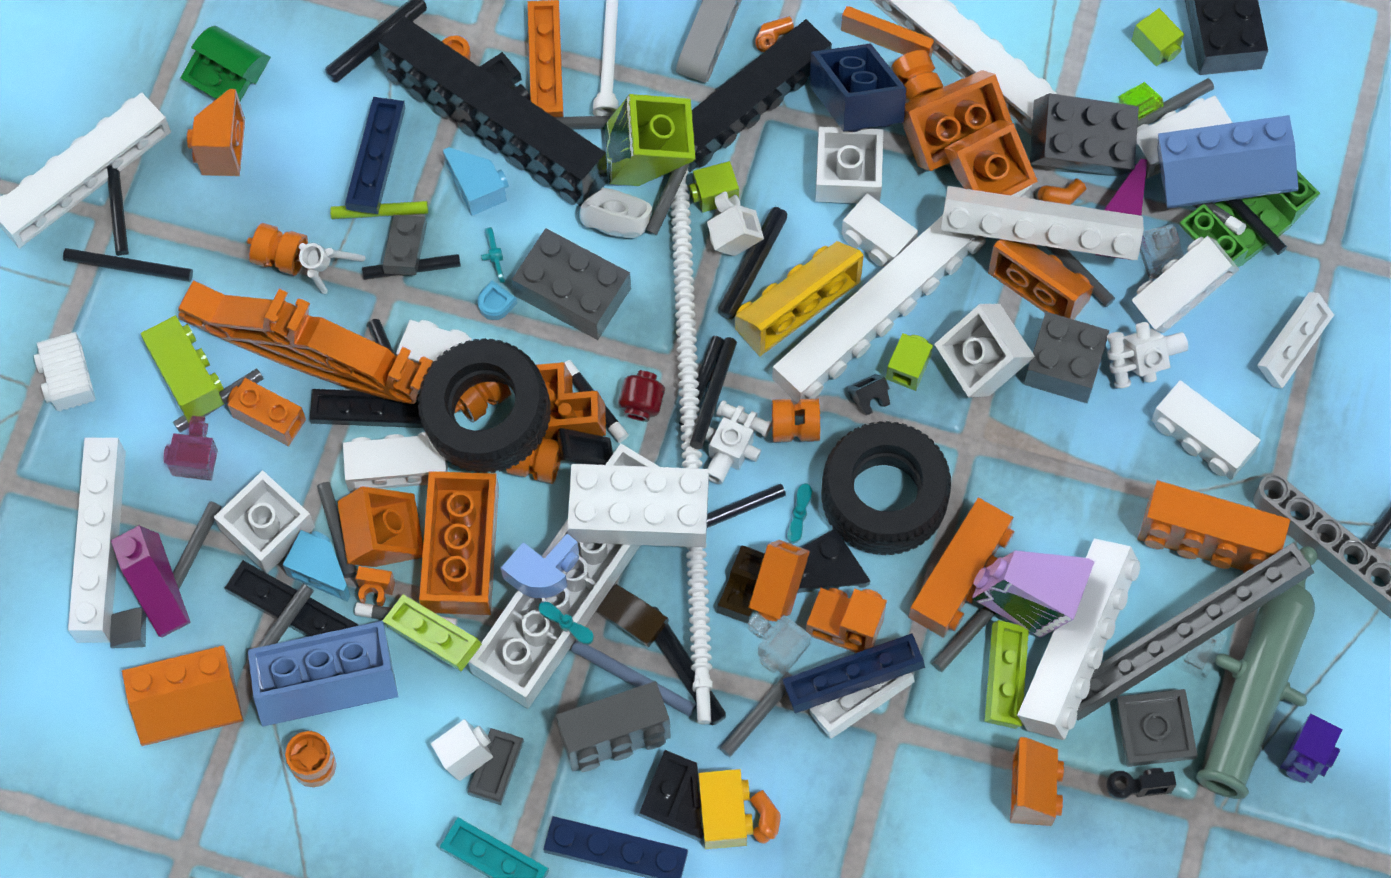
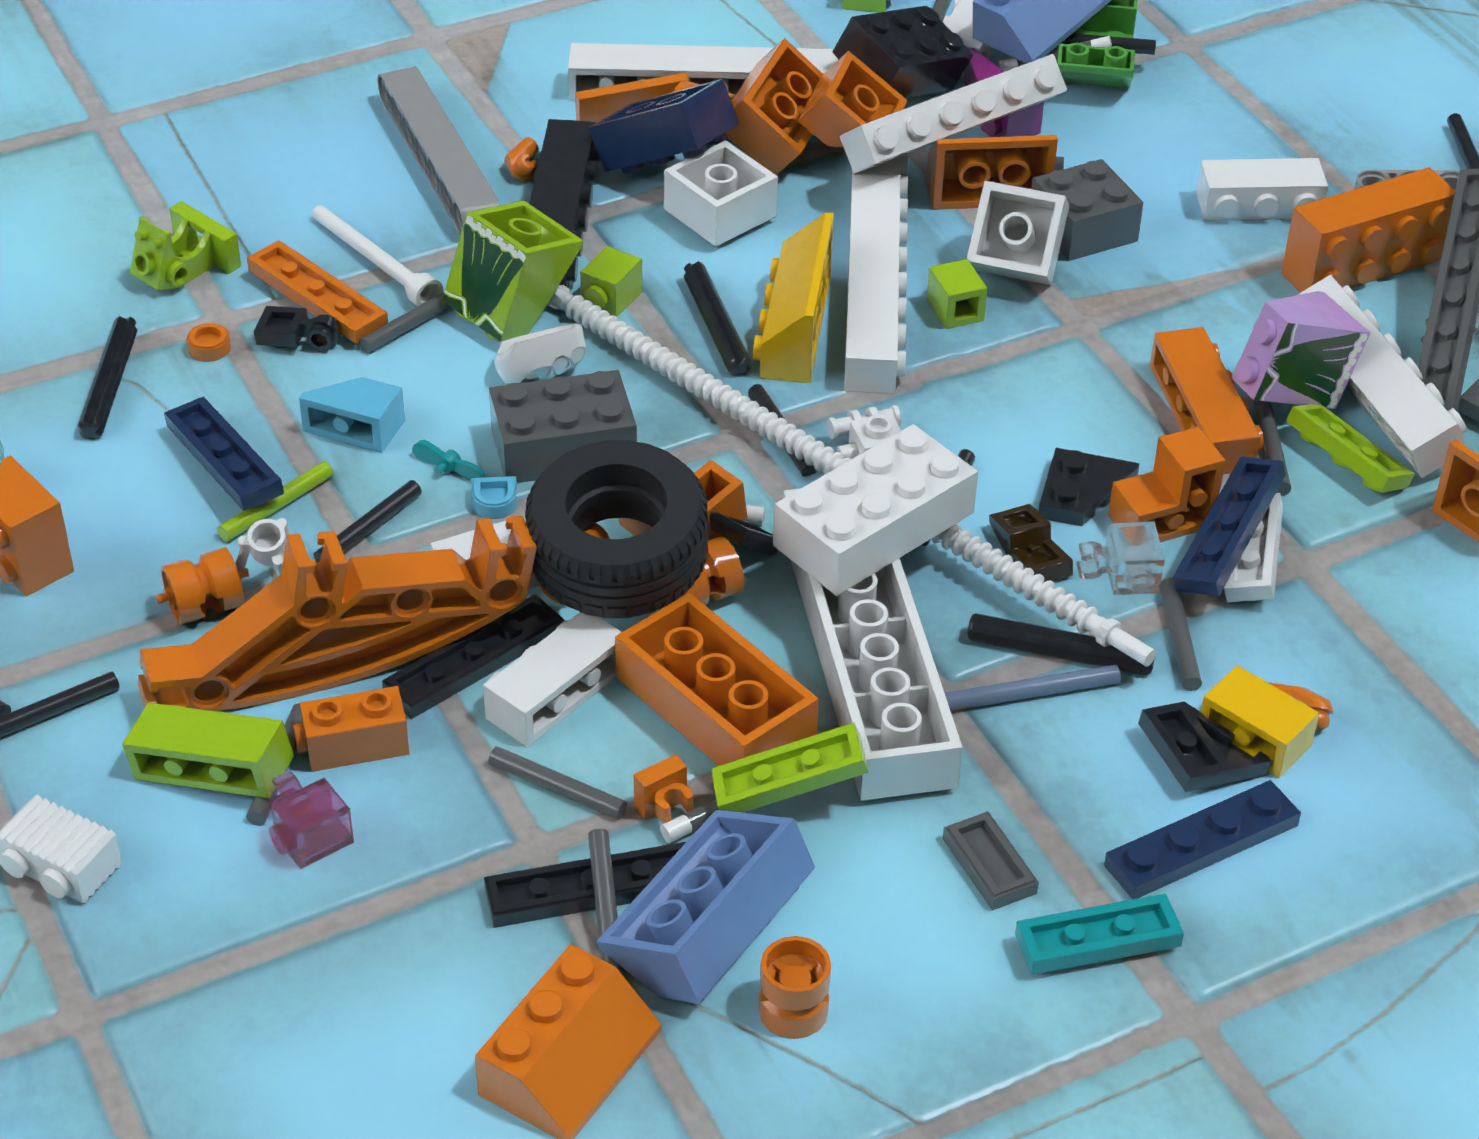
camera: 45 degrees left, 25 degrees down
white brick [68,438,126,643] -> none
dark grey slope [110,608,146,648] -> none
magenta slope [111,525,191,638] -> none
dark grey bar [173,501,221,589] -> none
white brick [214,470,315,573] -> none
medium azure slope [283,530,350,602] -> none
orange slope [337,486,423,567] -> none
black brick [379,16,608,206] -> none
dark grey plate [383,215,427,275] -> none
white brick [431,719,493,781] -> none
light blue brick [501,534,579,598] -> none
teal piece [539,602,594,645] -> none
dark grey brick [556,681,671,772] -> none
dark brown slope [596,584,669,648] -> none
dark red head [618,370,665,422] -> none
dark grey bar [646,145,698,235] -> none
black bar [690,337,737,449] -> none
white brick [707,191,764,256] -> none
orange brick [749,539,810,621] -> none
orange wheel [772,399,820,442] -> none
teal piece [787,483,812,544] -> none
black tyre [821,421,951,555] -> none
white brick [841,193,918,267] -> none
black tile [847,374,890,415] -> none
white piece [1107,322,1188,388] -> none
white brick [1132,236,1240,333] -> none
clear brick [1140,224,1184,280] -> none
white plate [1257,292,1334,388] -> none

